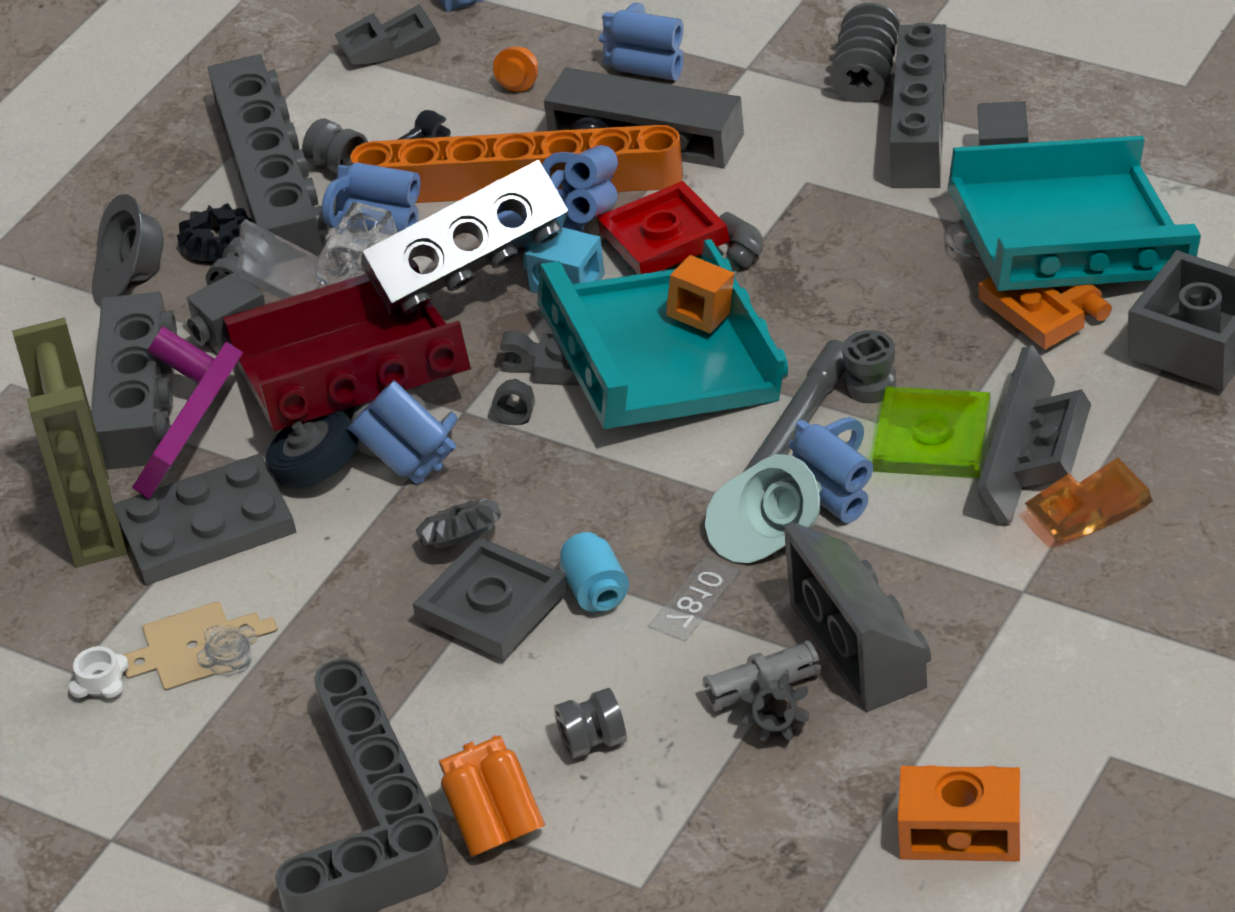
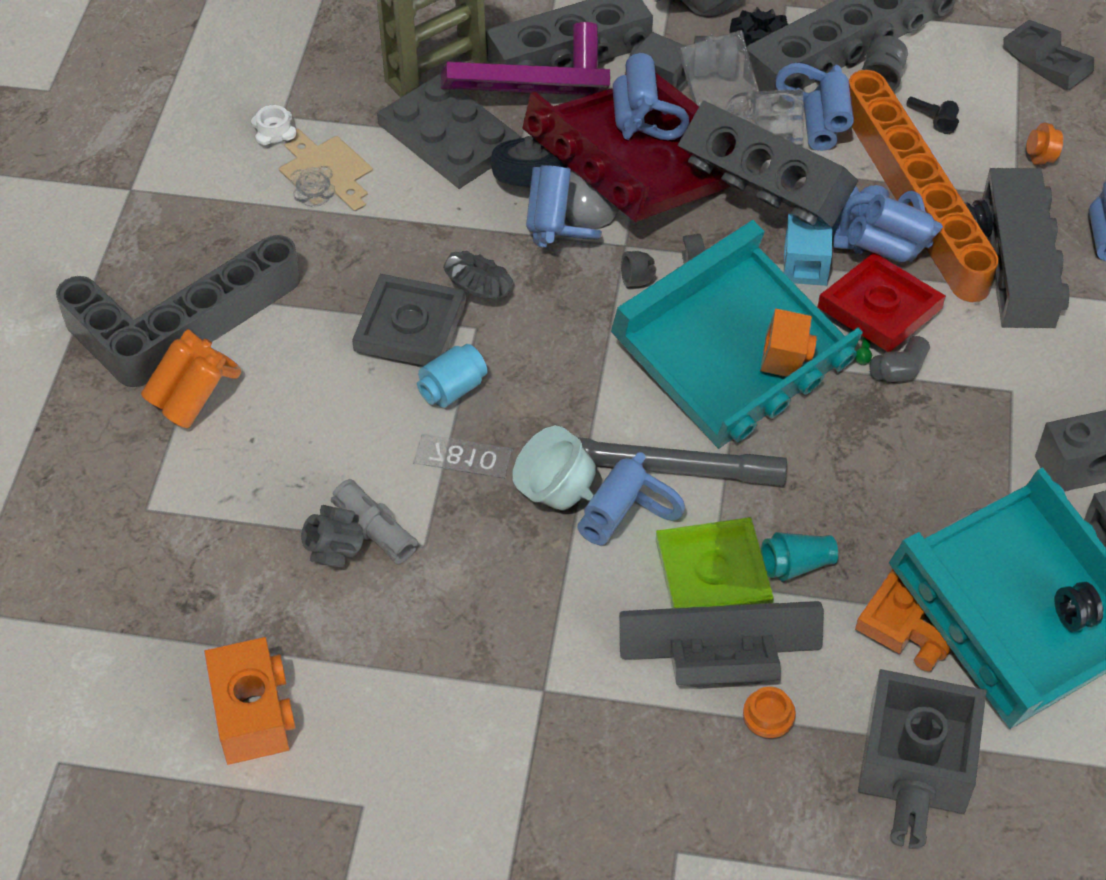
camera: 65 degrees right, 10 degrees up
dark grey wheel [554,688,627,759] -> none
dark grey slope [784,522,931,712] -> none
dark grey wheel [842,330,896,403] -> none
clear orange slope [1025,457,1153,542] -> none
none -> medium blue piece [613,53,690,141]
none -> orange plate [743,687,796,738]
none -> teal cone [761,532,838,581]
none -> black bush [1055,582,1103,632]

